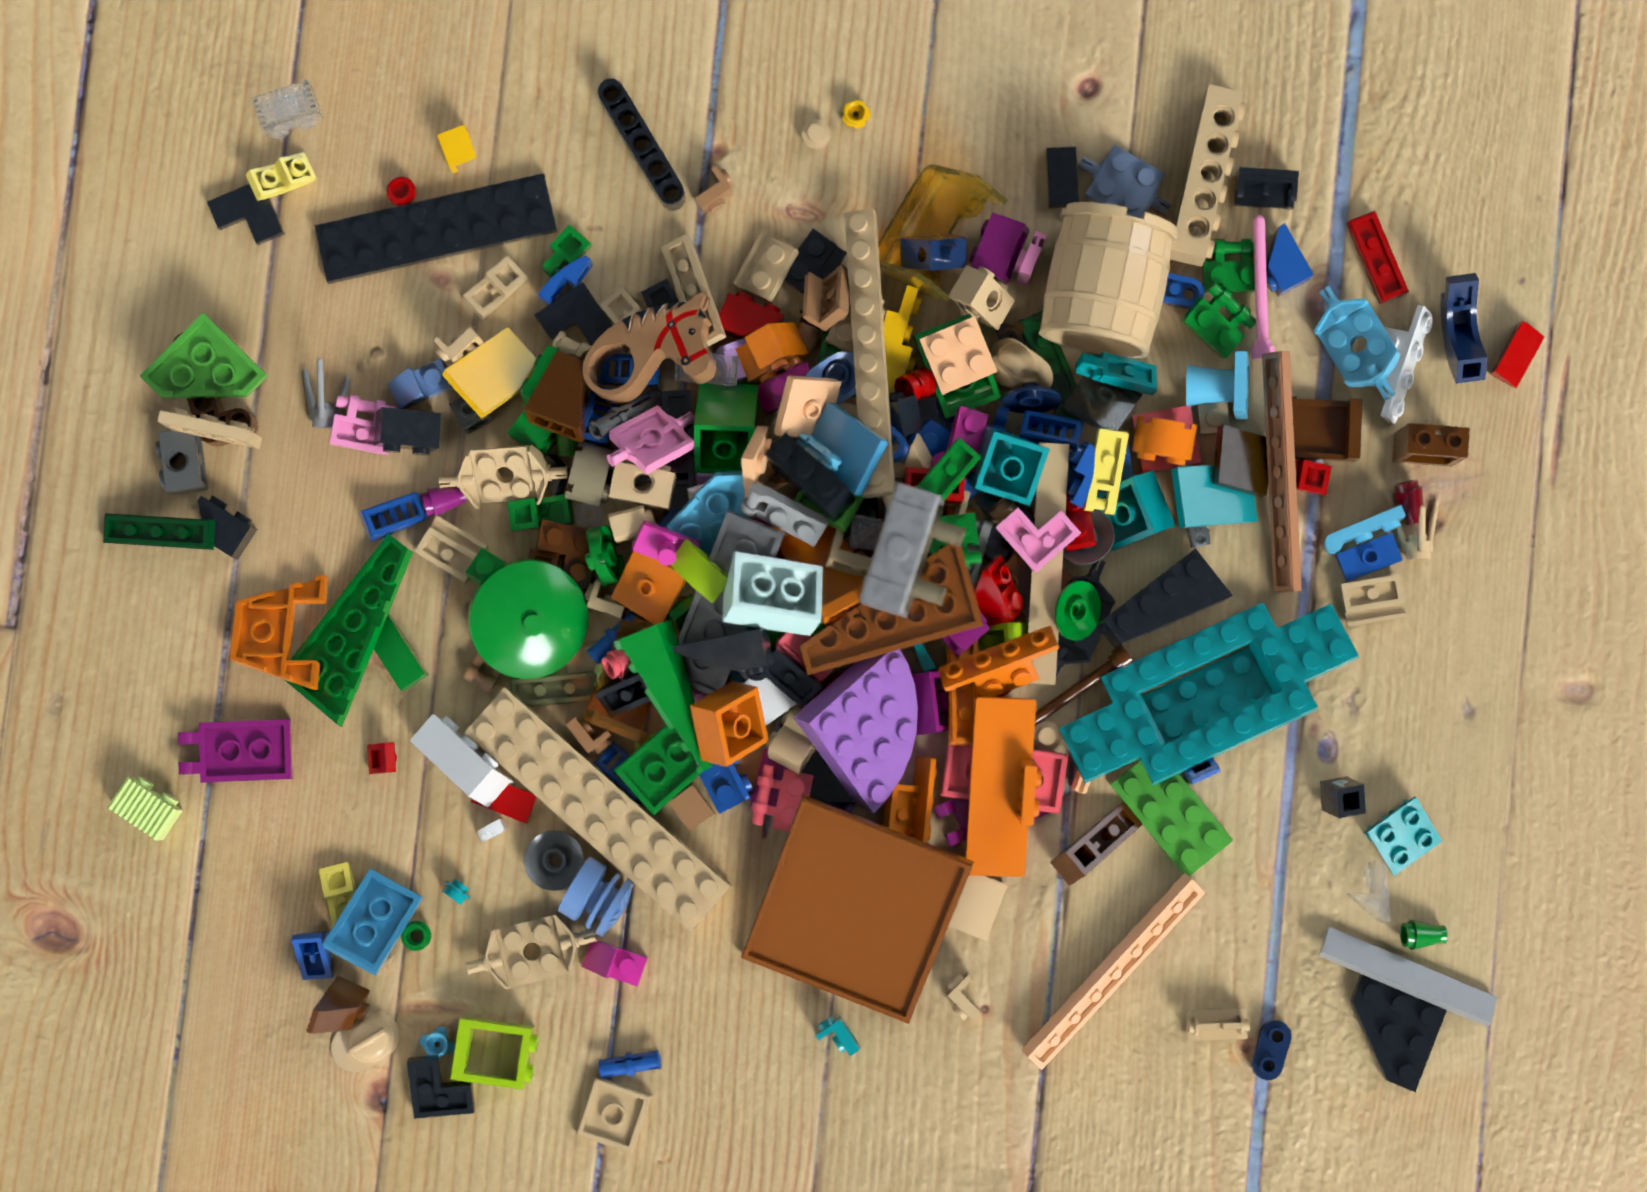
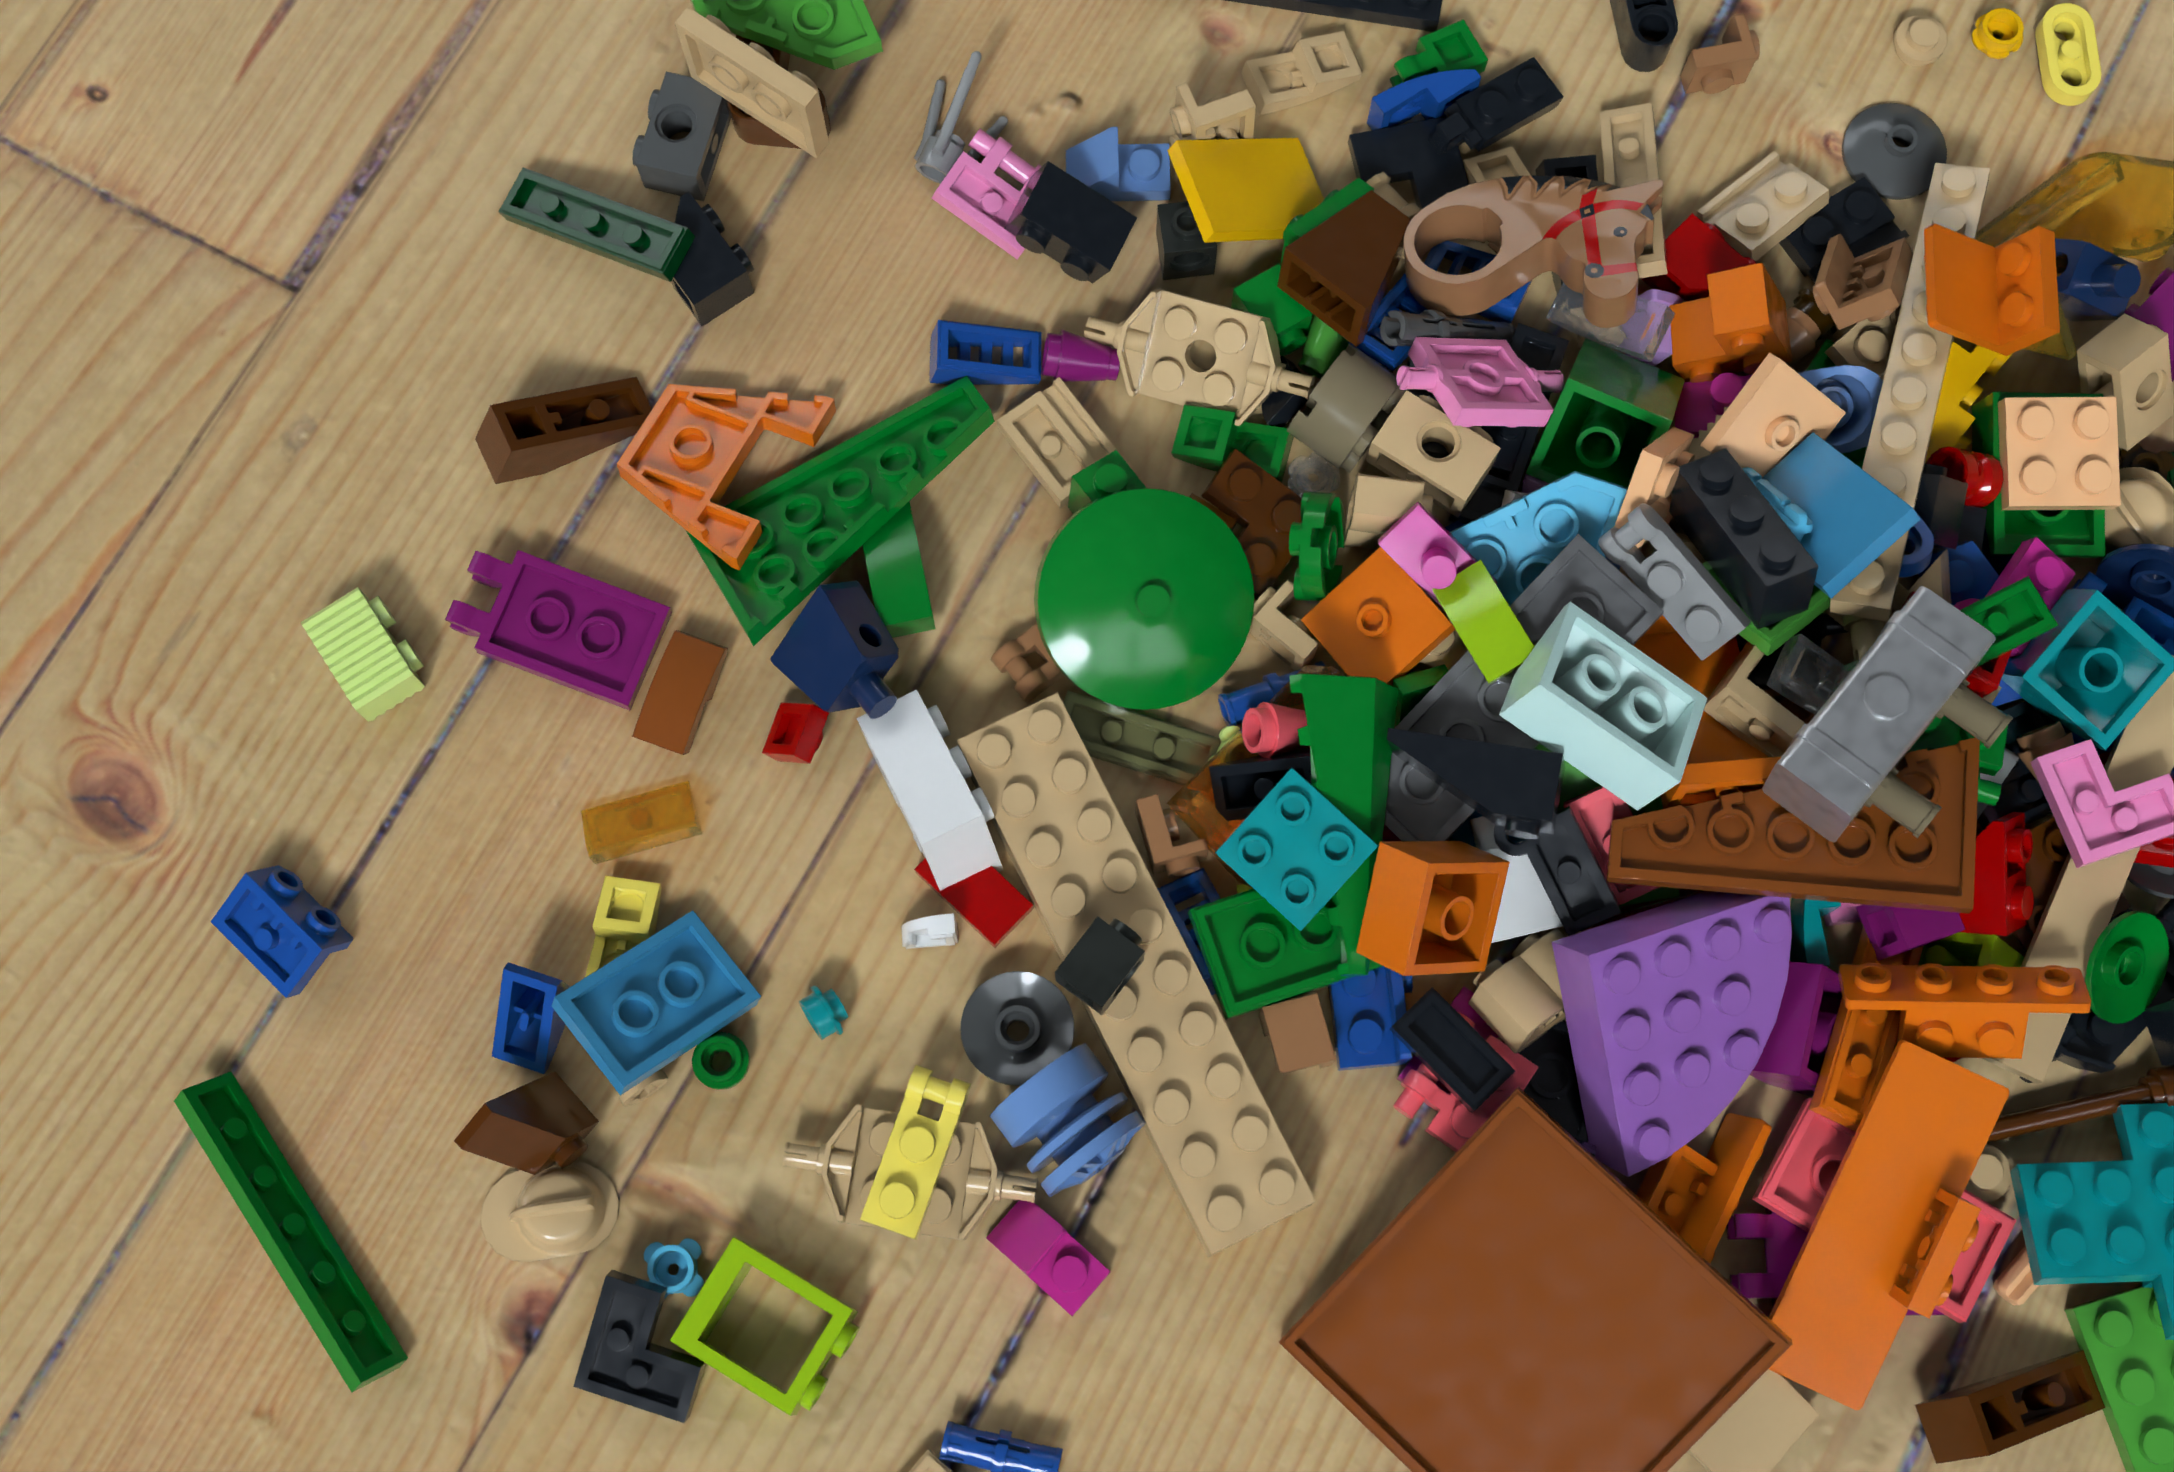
camera: 15 degrees right, 10 degrees down
none -> green plate [174,1071,408,1392]
none -> blue bracket [211,865,353,998]
none -> reddish brown slope [475,377,652,484]
none -> clear yellow slope [581,781,703,864]
none -> dark orange slope [632,630,728,755]
none -> dark blue torso [770,581,899,719]
none -> light yellow plate [860,1065,971,1240]
none -> pearl dark grey brick [1055,916,1145,1015]
none -> teal hinge [1215,768,1379,931]
none -> black tile [1389,987,1515,1113]
none -> black hinge [1428,57,1564,156]
none -> dark grey dish [1842,103,1947,200]
none -> orange bracket [1924,224,2060,356]
none -> light yellow plate [2035,3,2102,106]

